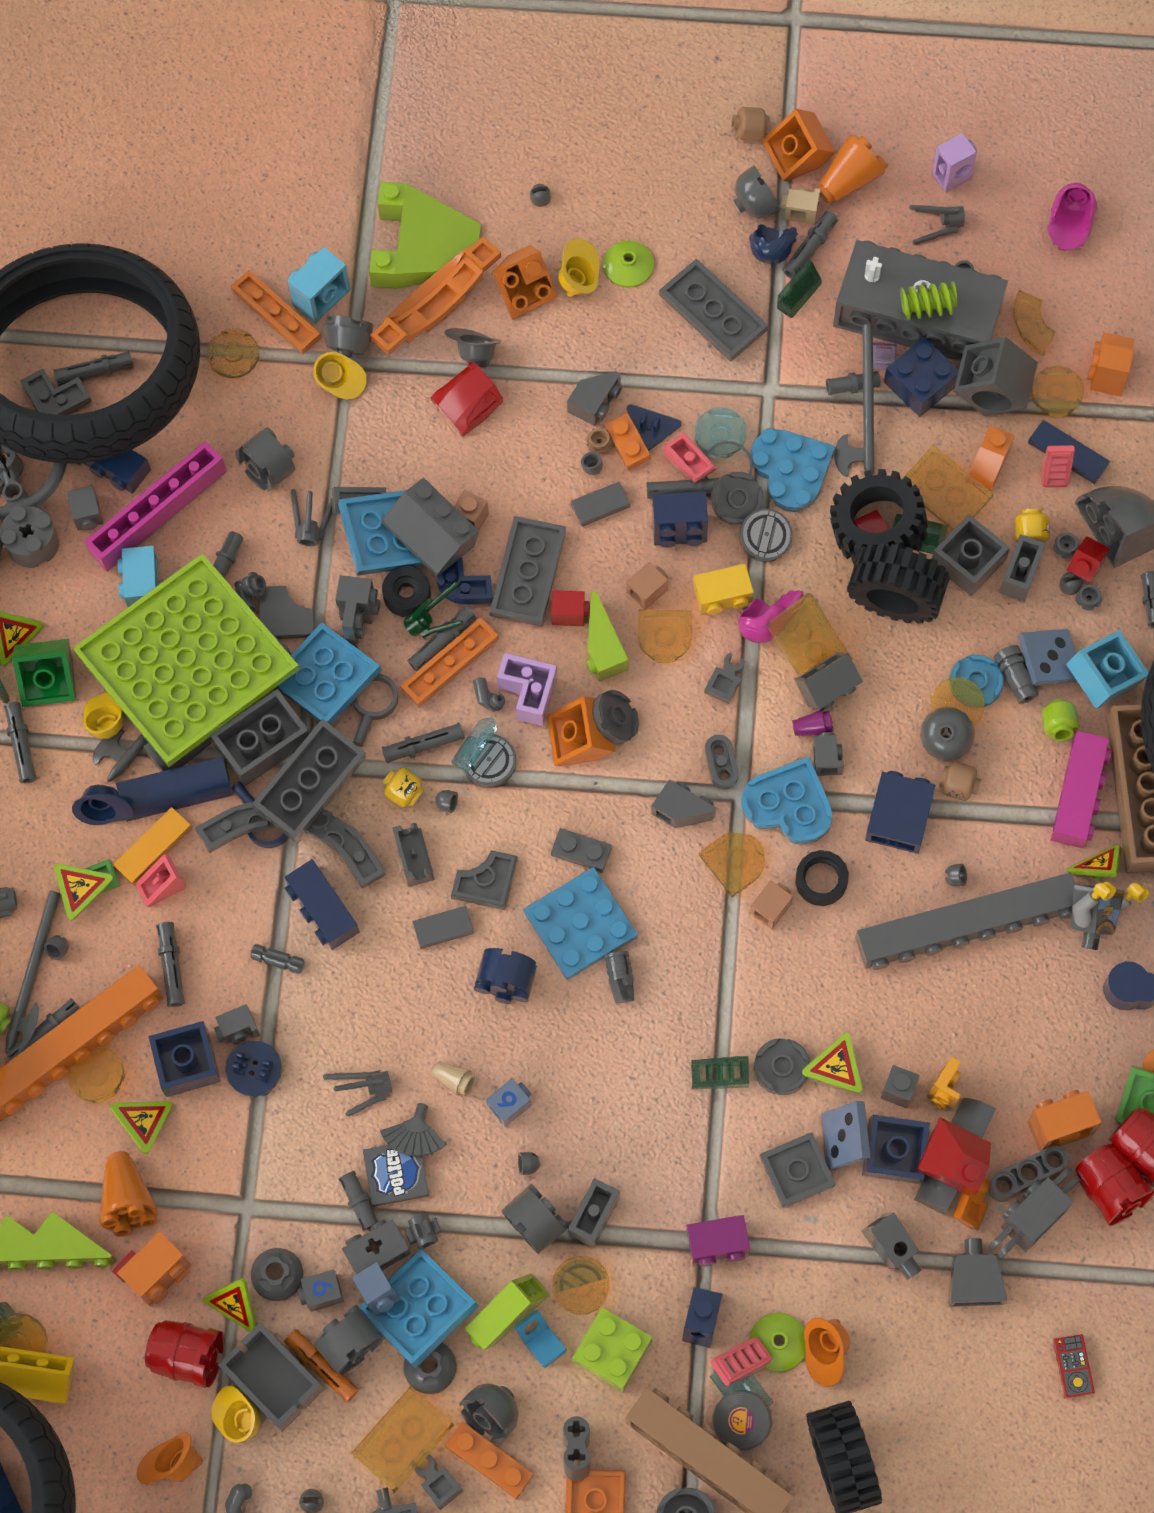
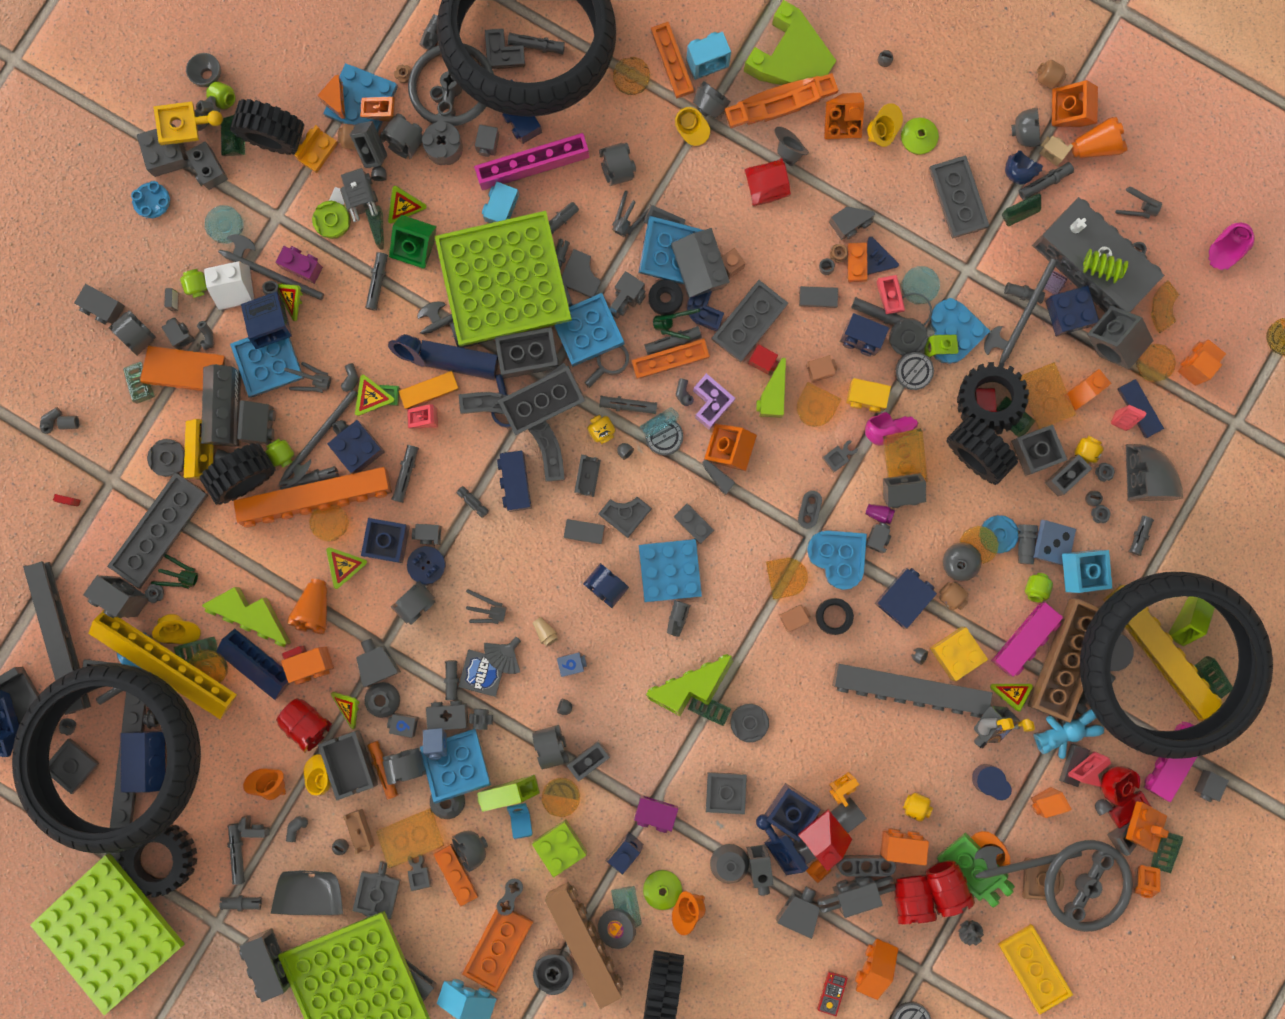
camera: 25 degrees right, 15 degrees up
yellow cap [83,693,124,739] -> none
dark grey plate [241,572,266,598] -> none
dark grey tile [592,690,639,744] -> none
dark grey slope [651,779,716,828] -> none
coral slope [710,1337,772,1386] -> none
piece [802,1033,862,1094] -> none
sand blue tile [821,1101,871,1170] -> none
dark grey brick [881,1065,920,1108] -> none
lavender brick [932,133,977,192] -> none
red brick [1067,536,1111,583] -> none
none -> dark blue brick [216,629,290,700]
none -> dark blue brick [327,420,385,474]
none -> dark grey arm [341,363,359,392]
none -> medium nougat hinge [343,808,375,854]
none -> dark grey torso [356,638,401,688]
none -> dark grey brick [391,580,435,625]
none -> lime slope [646,654,733,716]
none -> dark grey slope [702,459,735,495]
none -> dark grey cone [710,844,749,884]
none -> dark blue plate [756,814,808,875]
none -> orange brick [855,939,899,1000]
none -> yellow head [903,792,933,822]
none -> lime bracket [924,335,958,358]
none -> yellow brick [930,627,988,681]

